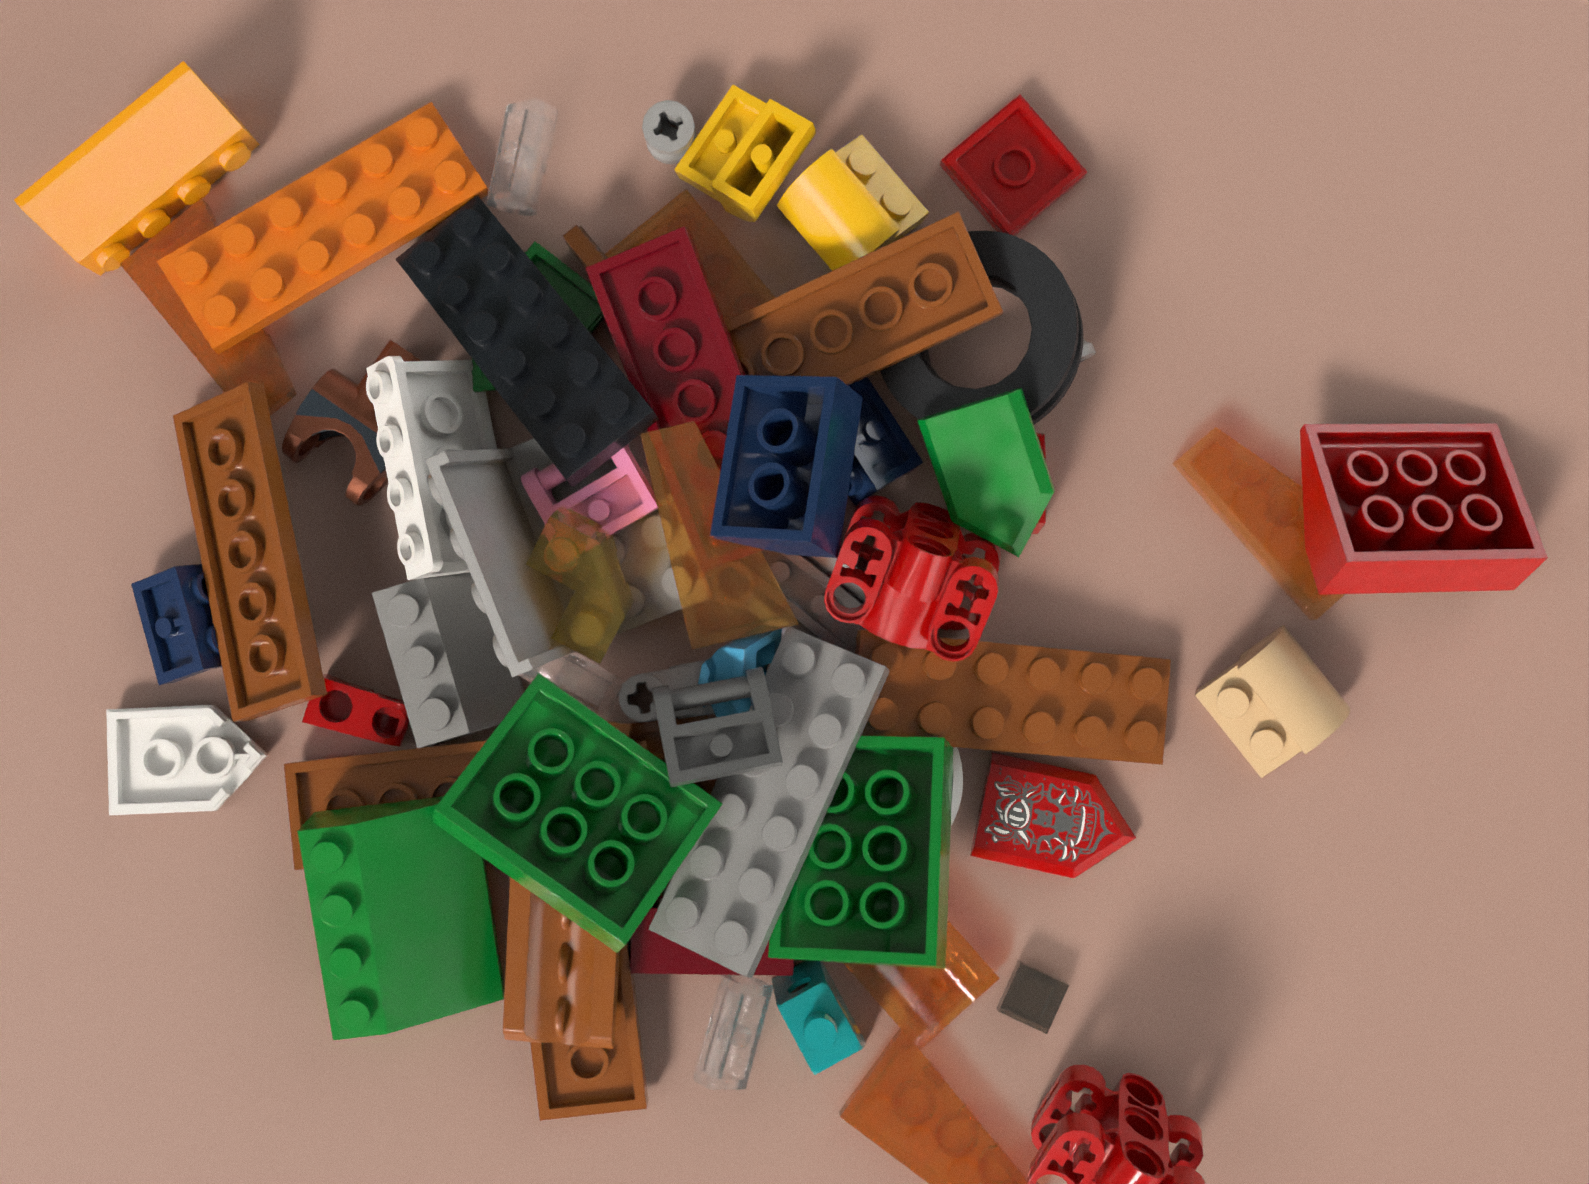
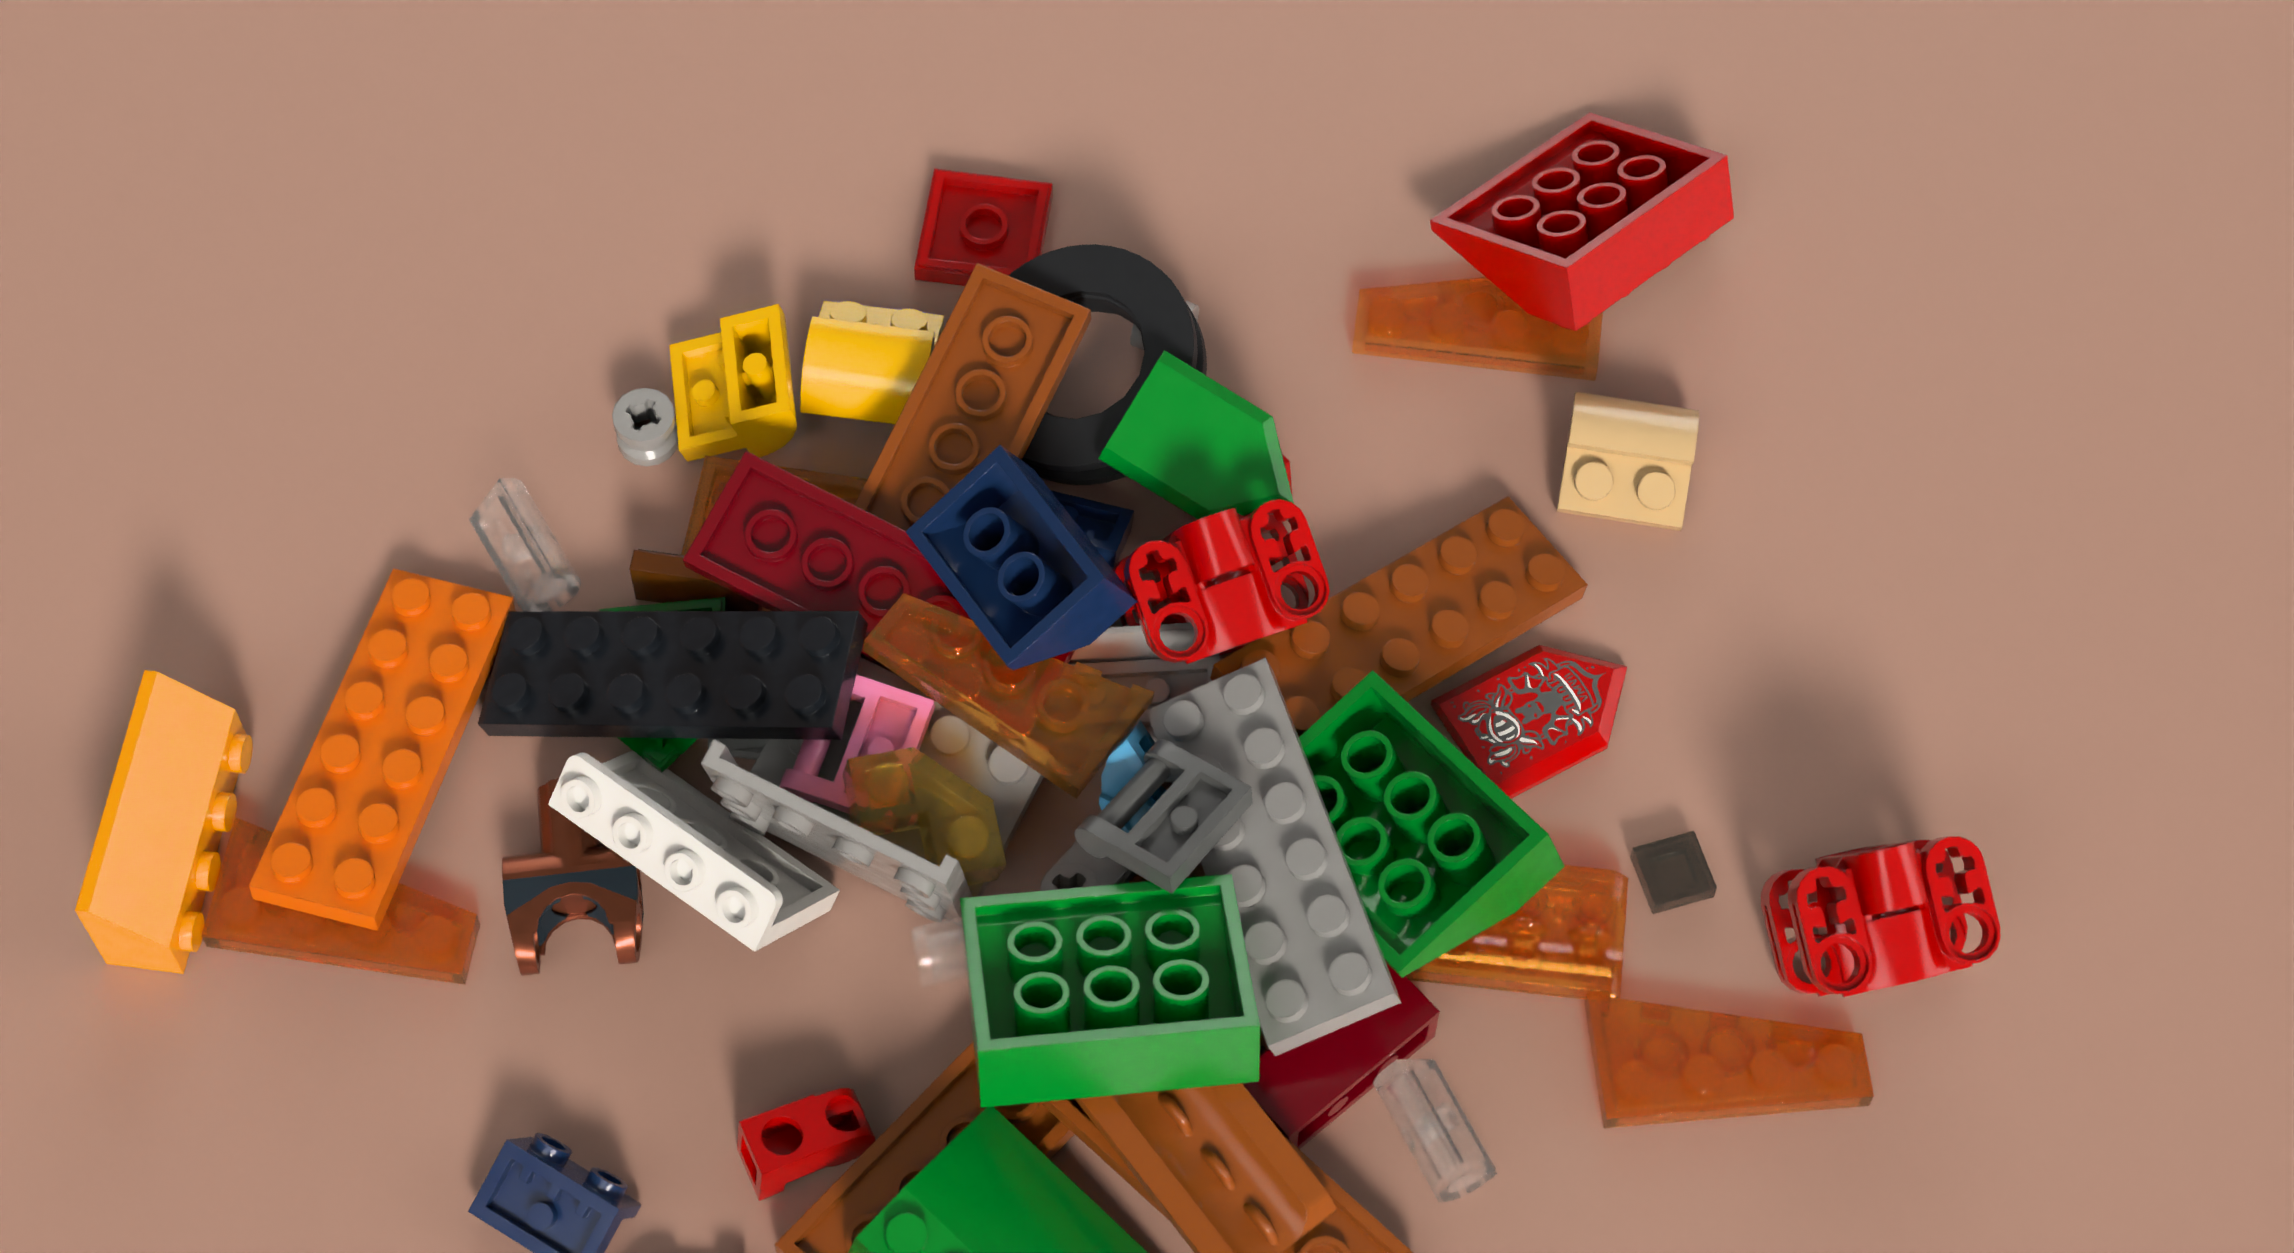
camera: 45 degrees left, 25 degrees down
dark orange plate [173,382,327,722] -> none
light grey slope [372,572,524,748] -> none
teal torso [772,960,866,1075] -> none

